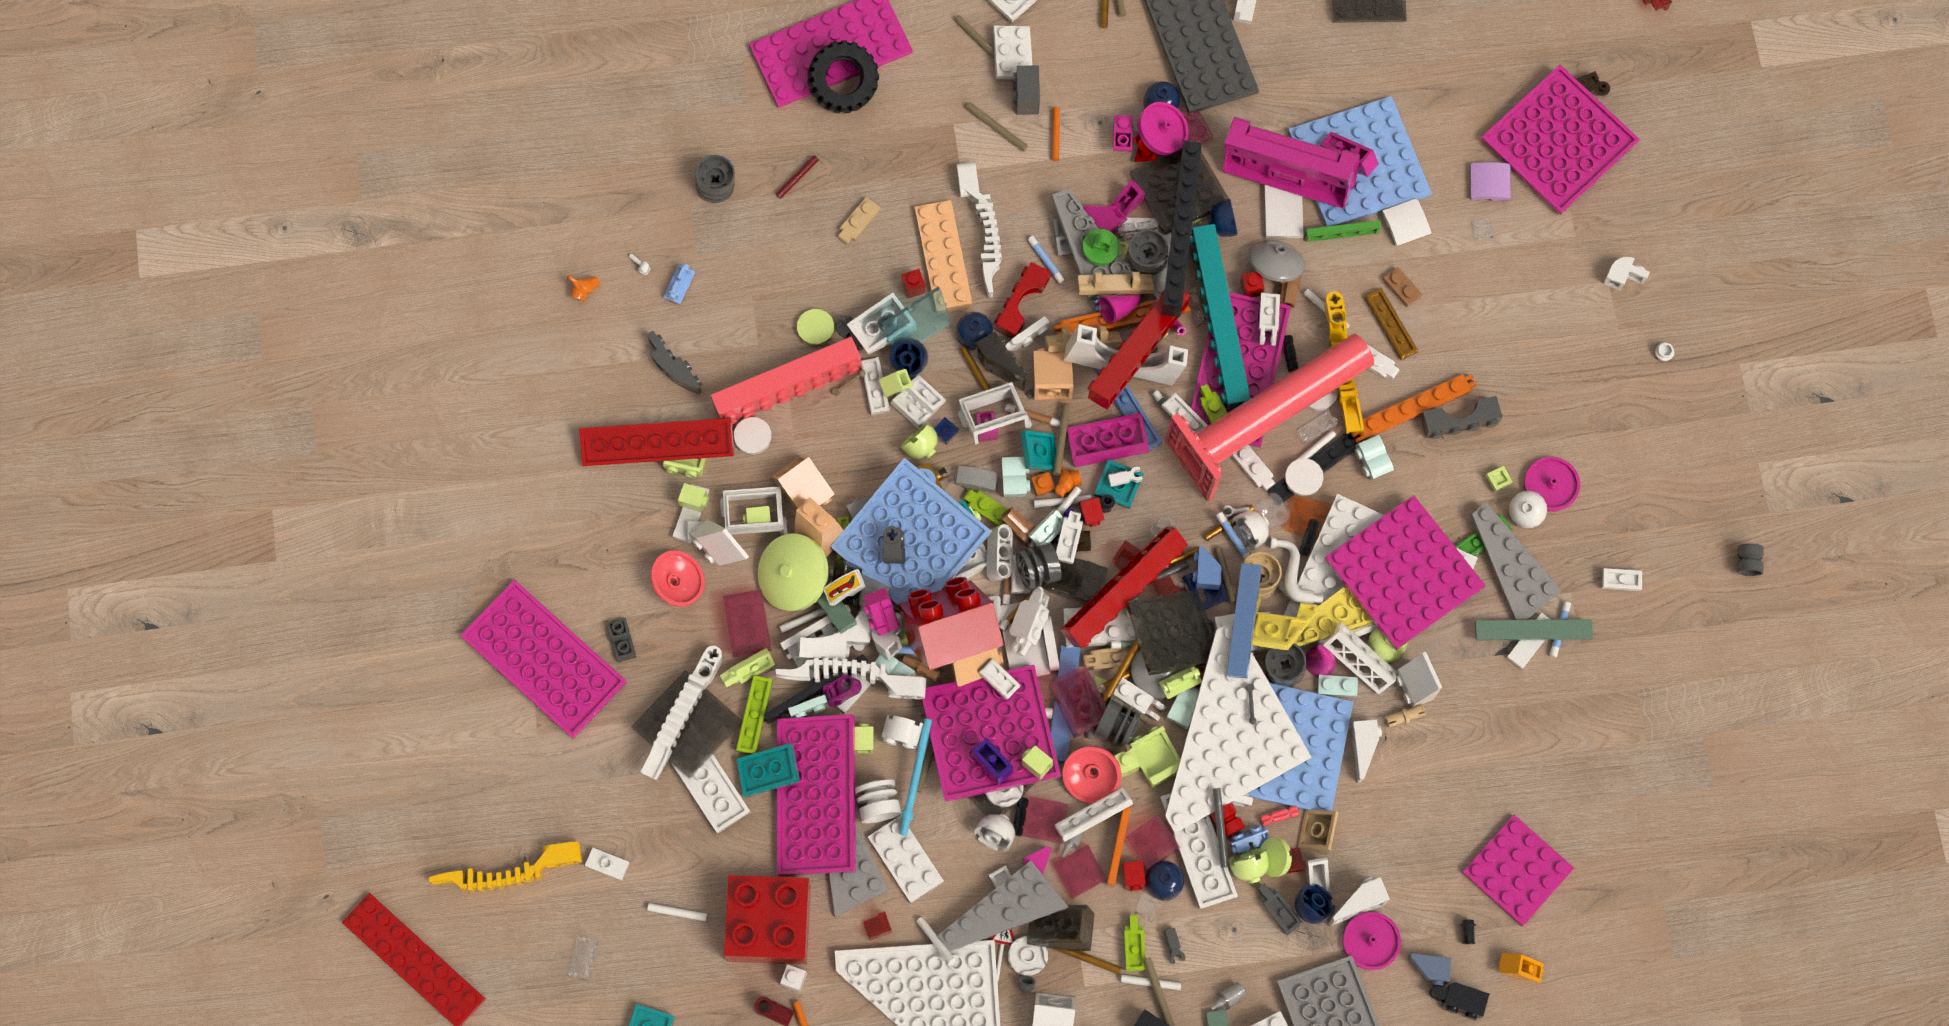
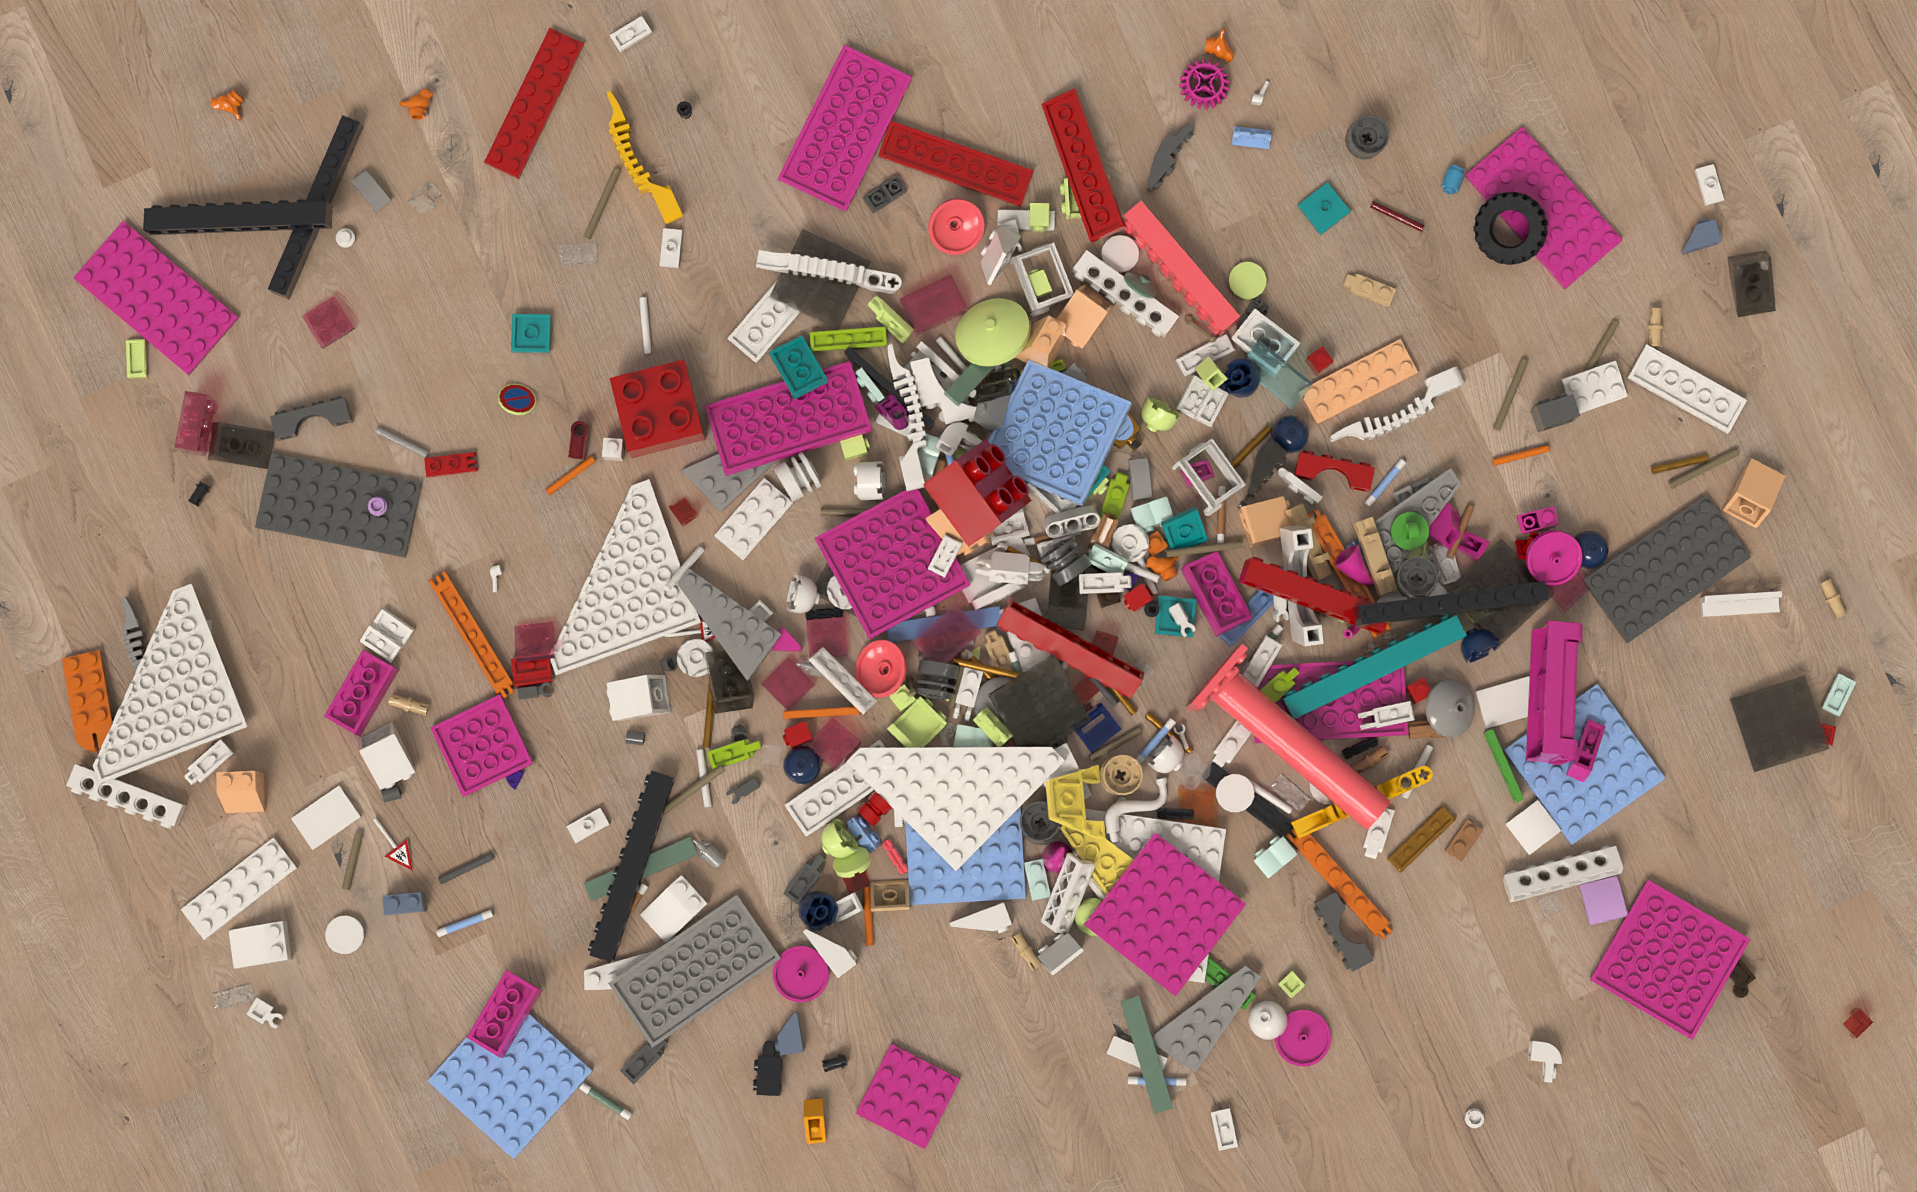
camera: 75 degrees right, 10 degrees up
slope [823,569,866,606] -> none
dark pink brick [863,588,900,636] -> none
dark grey piece [883,526,905,564] -> none
medium azure bar [899,719,932,836] -> none
clear blue plate [934,417,959,445] -> none
dark purple brick [972,738,1013,786] -> none
yellowish green brick [1022,746,1053,780] -> none
medium blue slope [1192,546,1221,590] -> none
dark grey bar [1213,788,1229,868] -> none
medium blue tile [1227,564,1262,678] -> none
dark grey hinge [1246,684,1257,724] -> none
none -> dark tan bar [583,168,621,239]
none -> white plate [610,16,652,53]
none -> black pin [677,101,692,119]
none -> dark grey hinge [731,725,747,741]
none -> orange bar [863,887,874,946]
none -> red plate [878,121,1034,207]
none -> clear arm [939,722,957,747]
none -> white brick [1073,250,1179,338]
none -> white tile [1112,524,1149,562]
none -> sand green dish [1124,272,1158,298]
none -> dark pink gear [1179,59,1230,110]
none -> white bar [1273,595,1289,622]
none -> teal plate [1297,182,1351,236]
none -> medium nougat pin [1351,745,1389,774]
none -> dark azure brick [1441,165,1465,195]
none -> medium nougat bar [1446,505,1474,559]
none -> white brick [1503,846,1623,903]

